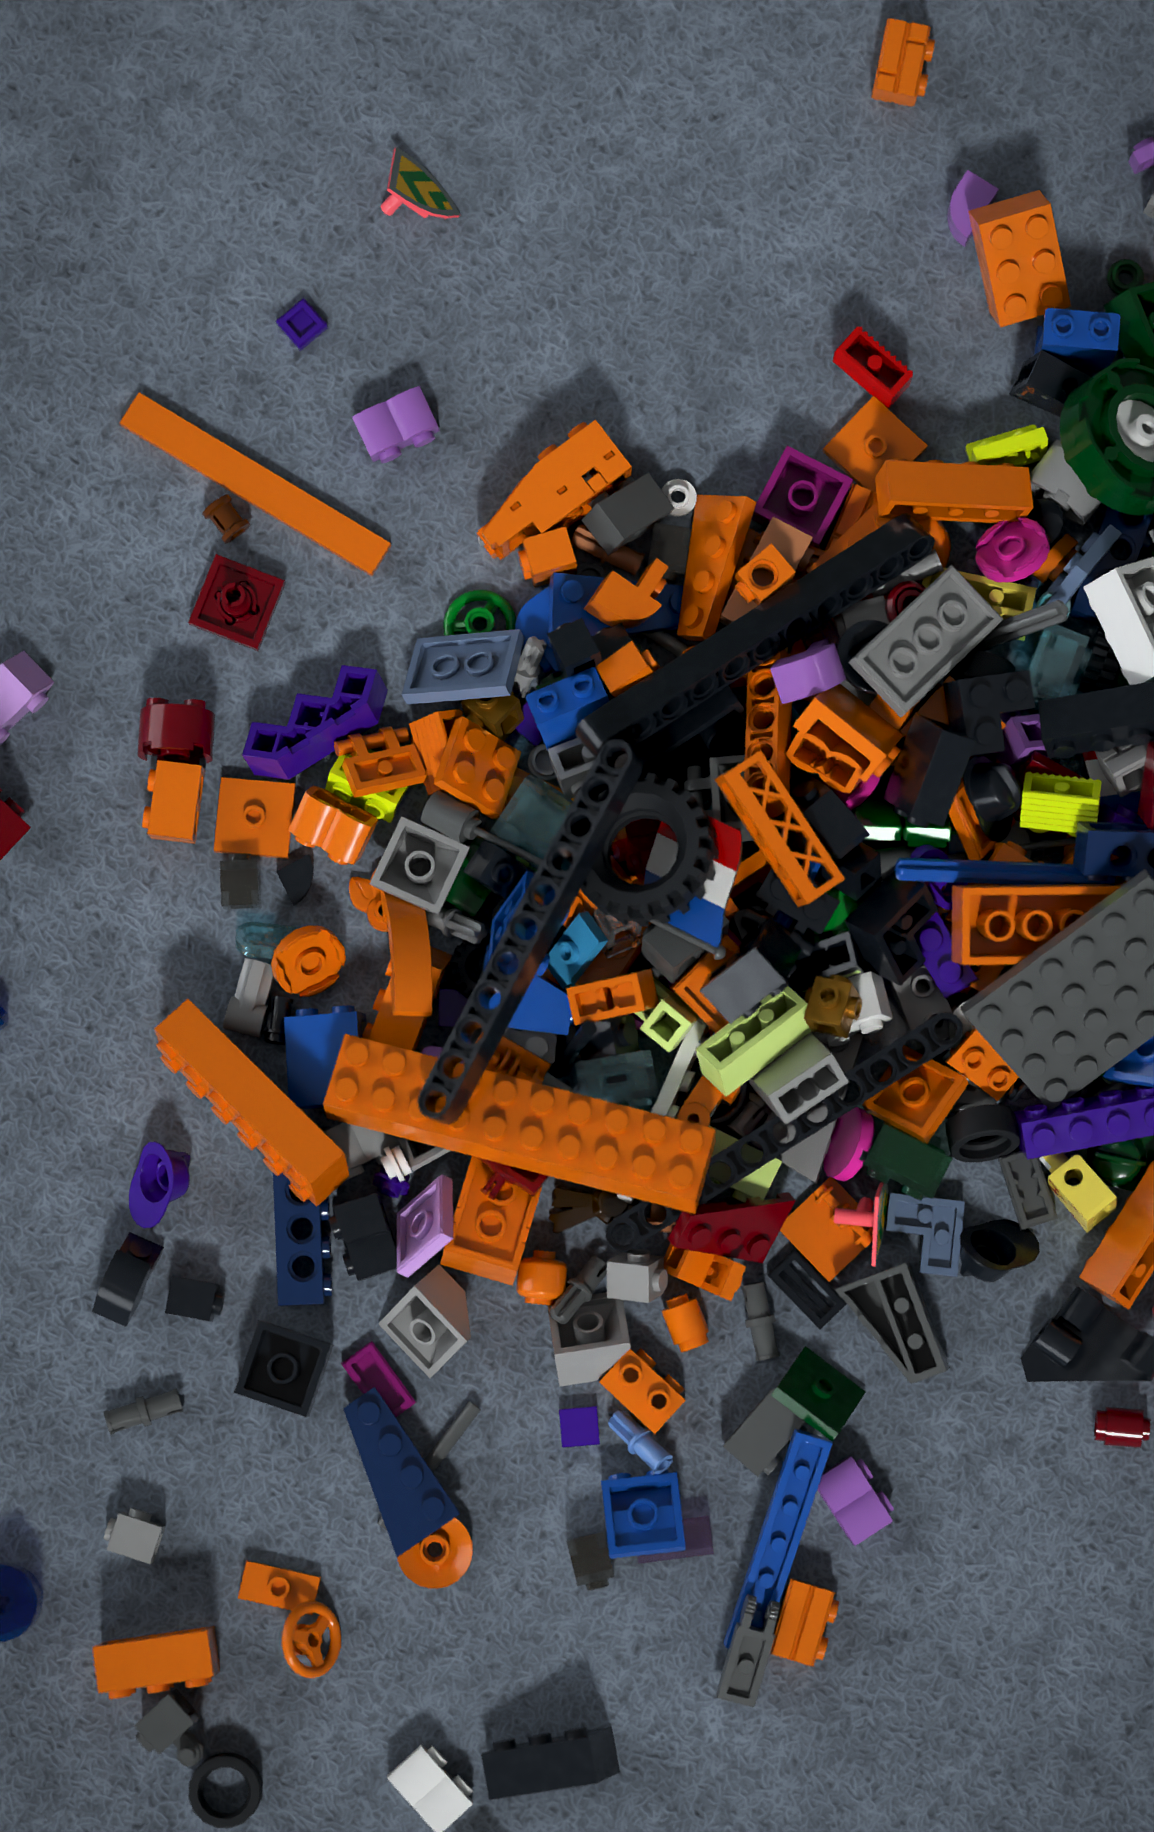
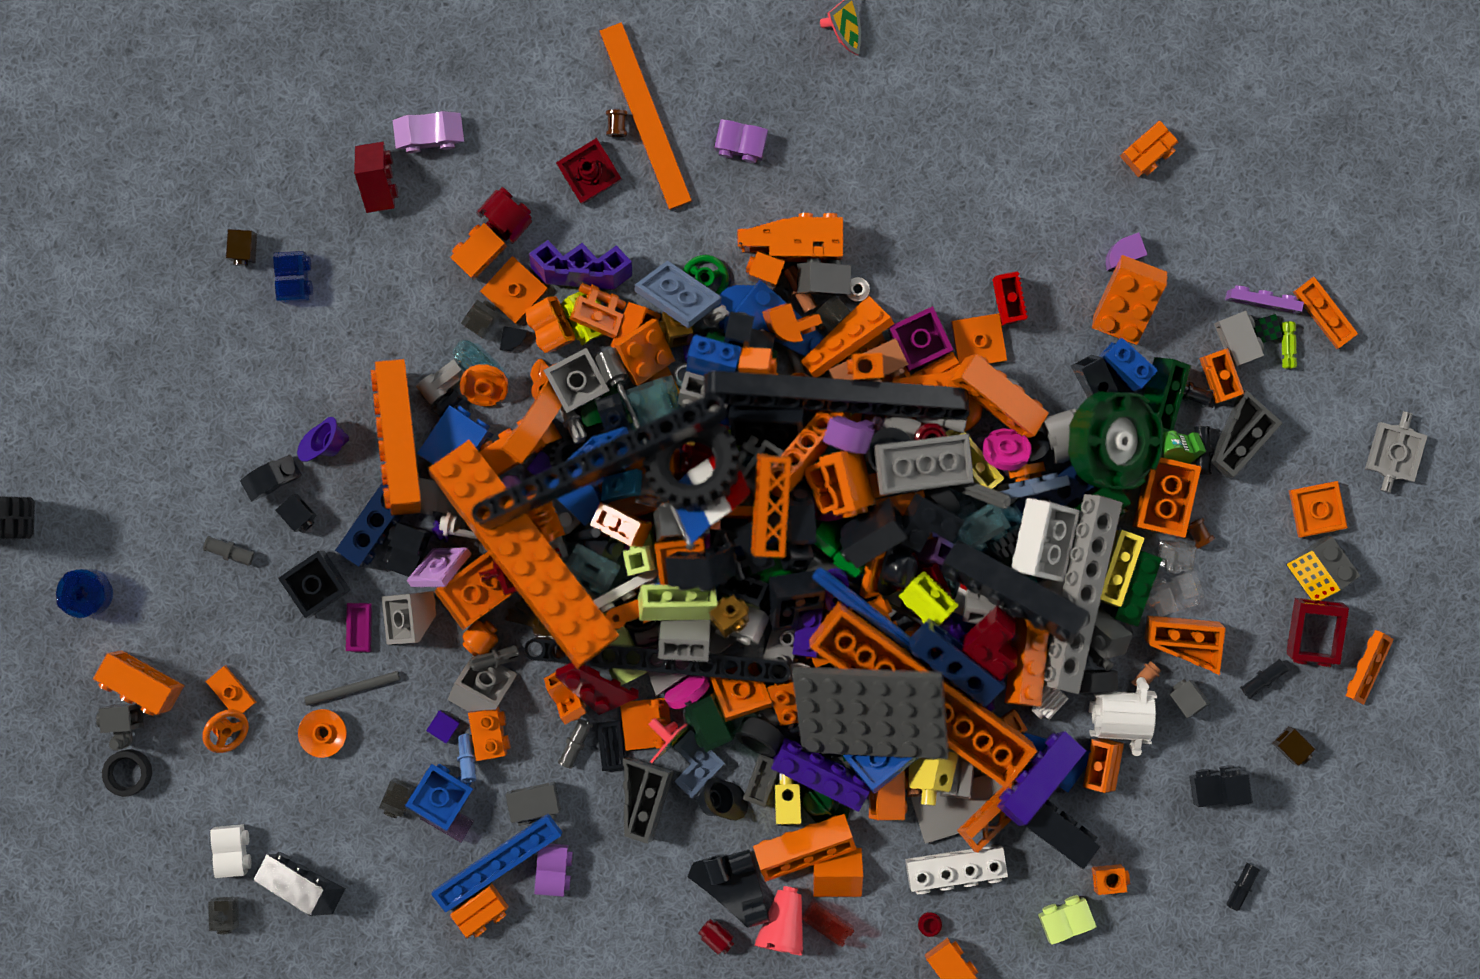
camera: 30 degrees right, 5 degrees up
light grey brick [104,1508,166,1564] -> none
dark purple tile [276,298,328,351] -> none
dark blue wing [343,1387,461,1557] -> none
light grey brick [607,1249,668,1303] -> none
orange brick [661,1293,709,1352] -> none
dark grey hinge [716,1594,780,1707] -> none
dark green plate [771,1346,866,1441] -> none
neon yellow bracket [965,424,1048,467] -> none
dark green plate [1107,259,1144,295] -> none

